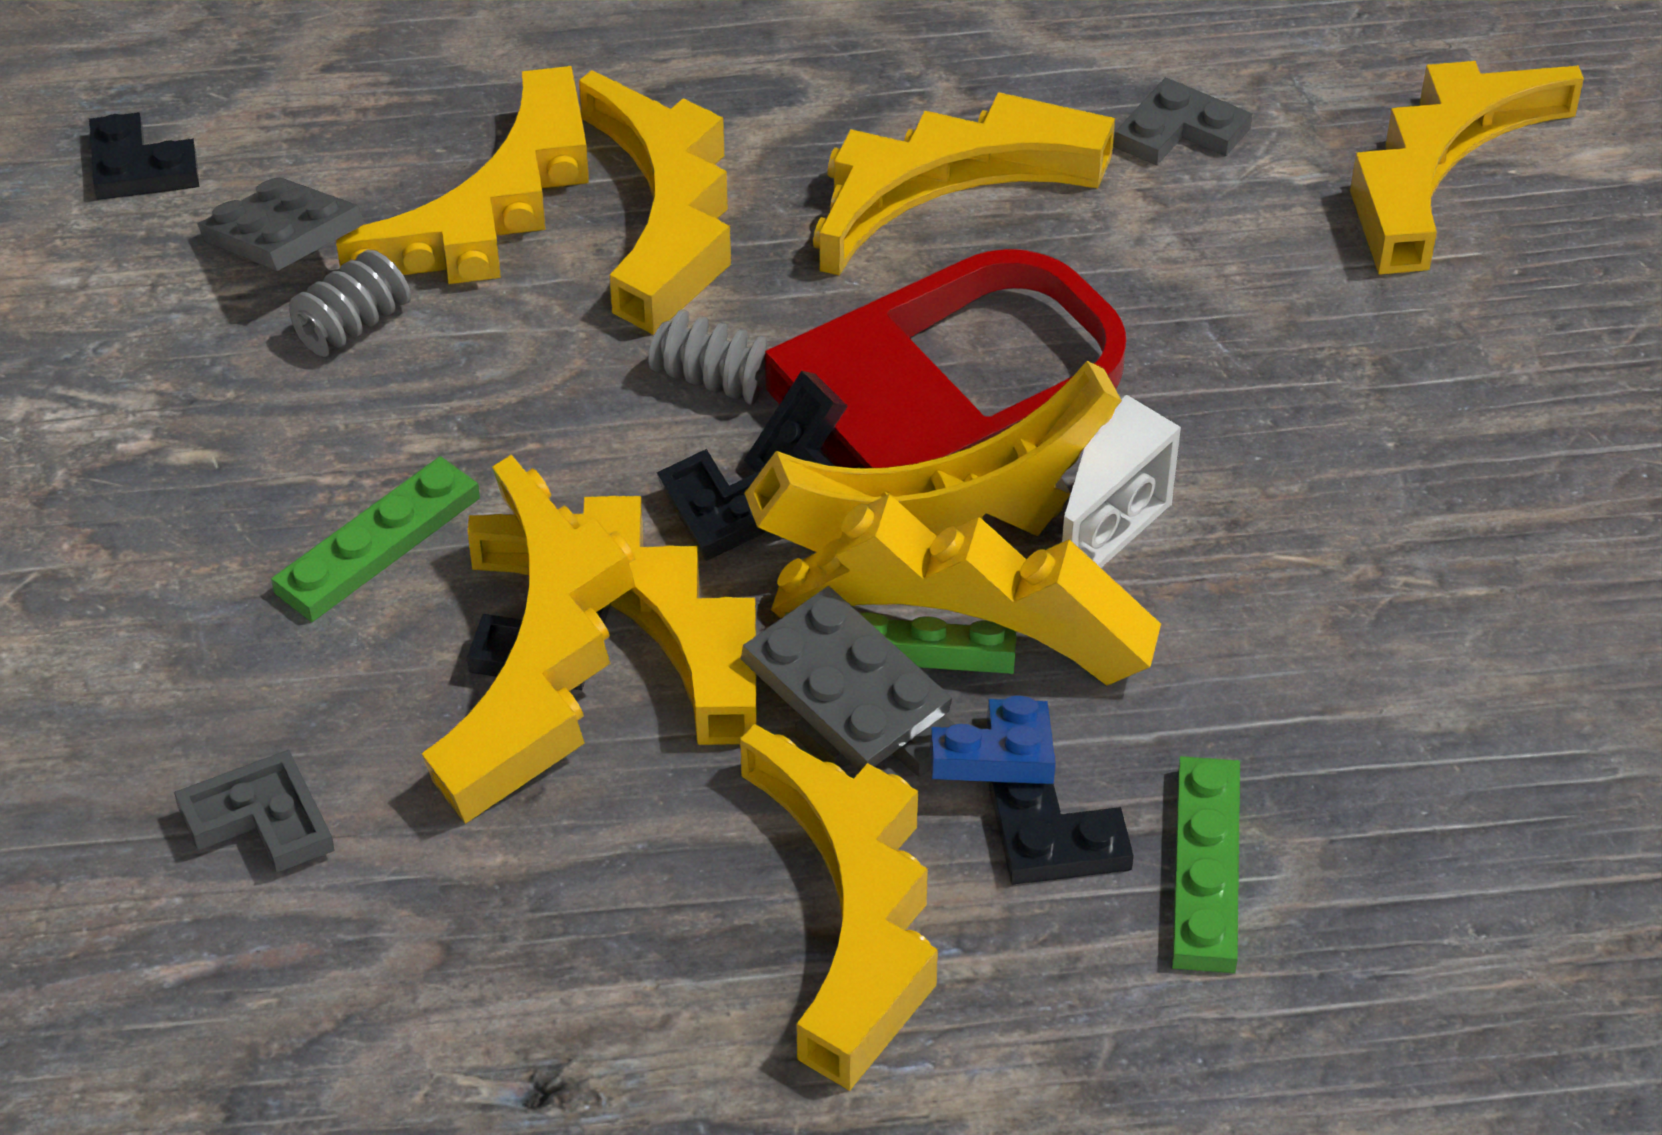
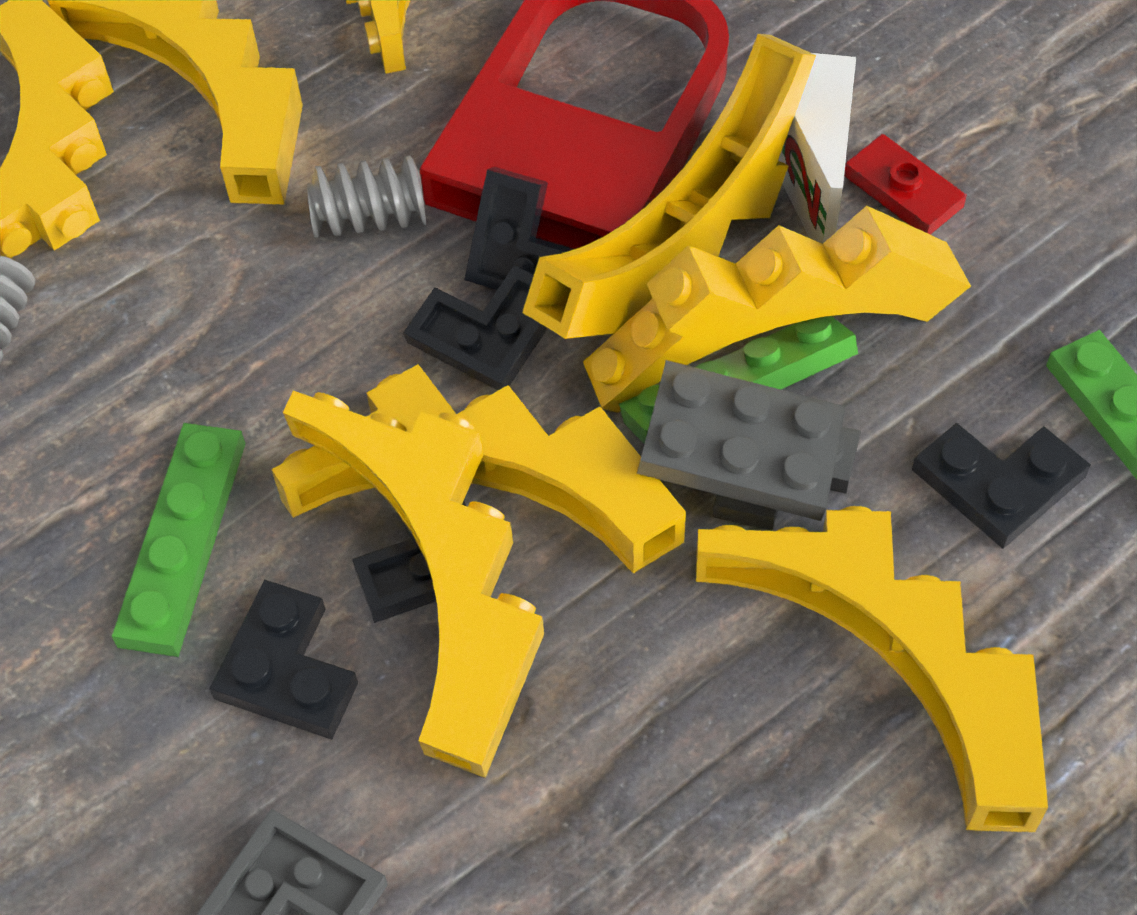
camera: 30 degrees left, 10 degrees up
blue plate [930,696,1056,784] -> none
none -> black plate [209,579,358,740]
none -> red plate [844,134,967,235]

